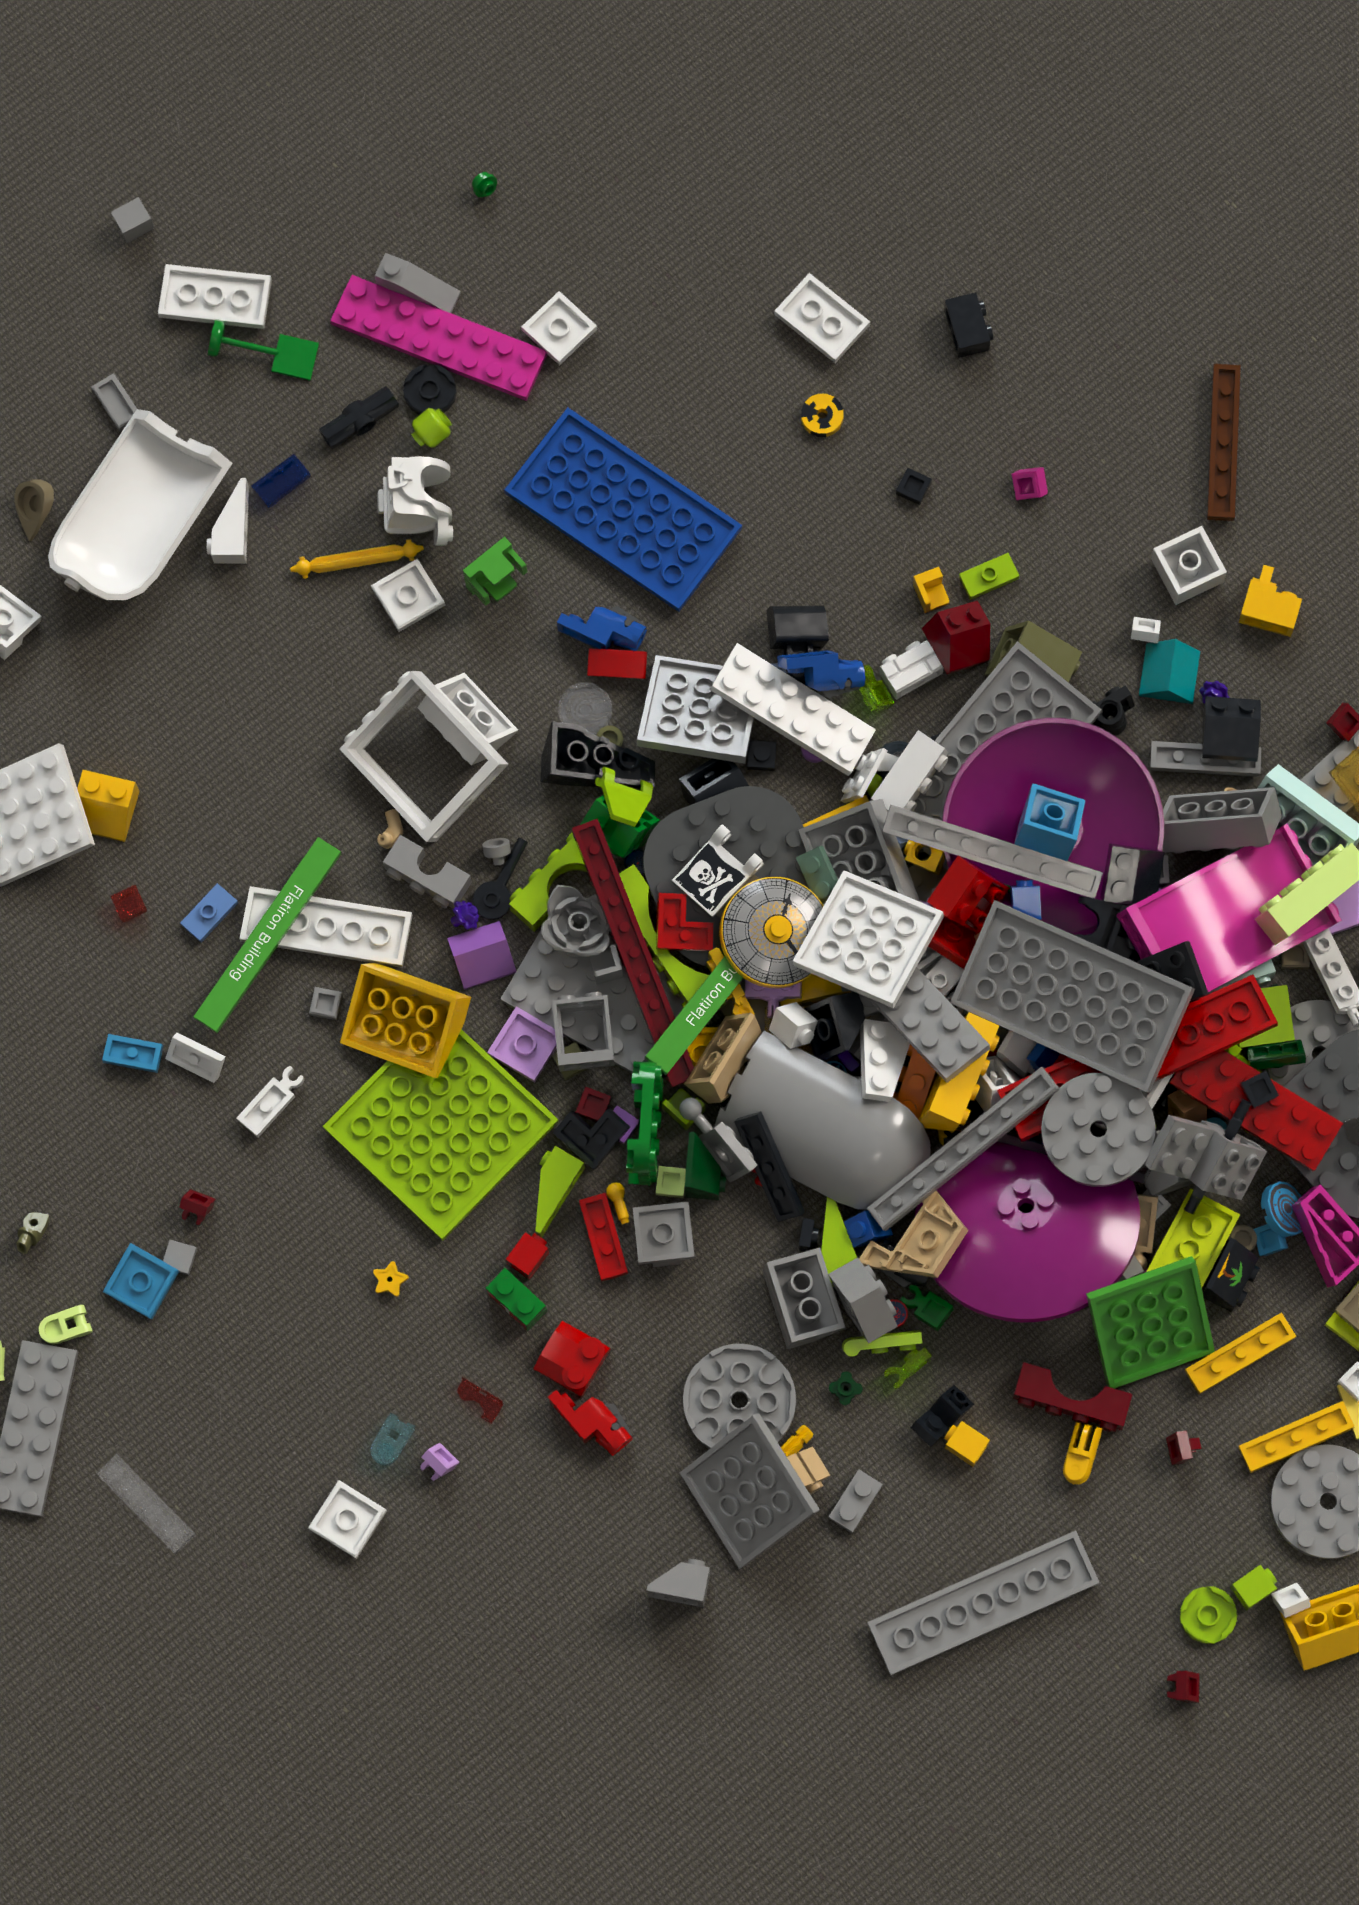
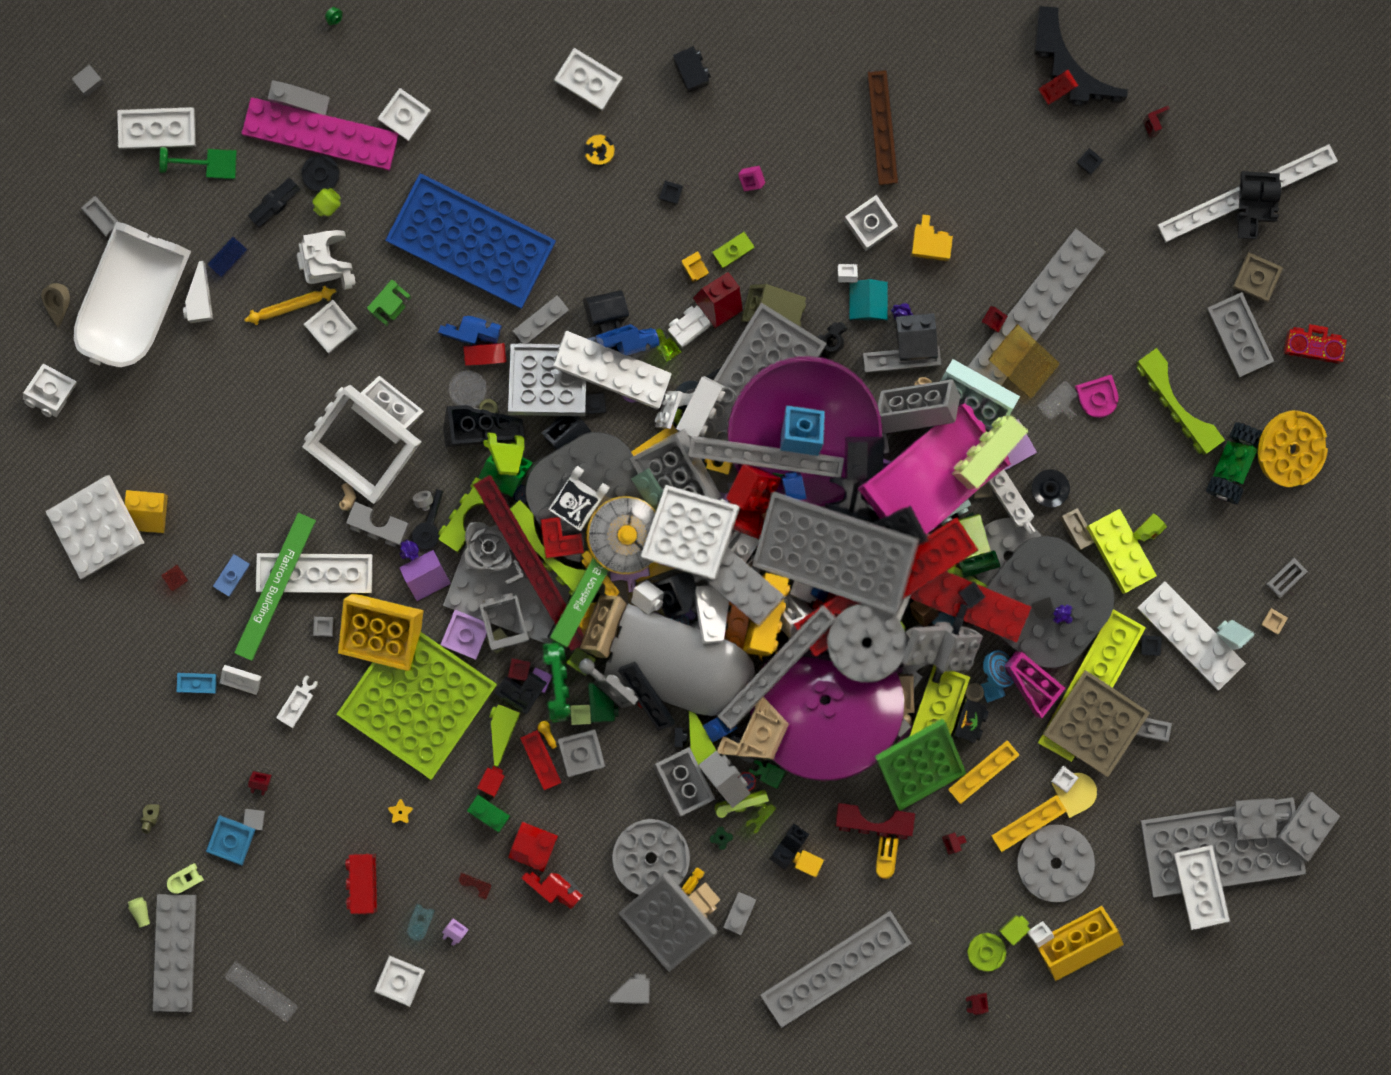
camera: 15 degrees left, 10 degrees up
none -> red brick [346,854,377,914]
none -> light grey plate [513,295,569,344]

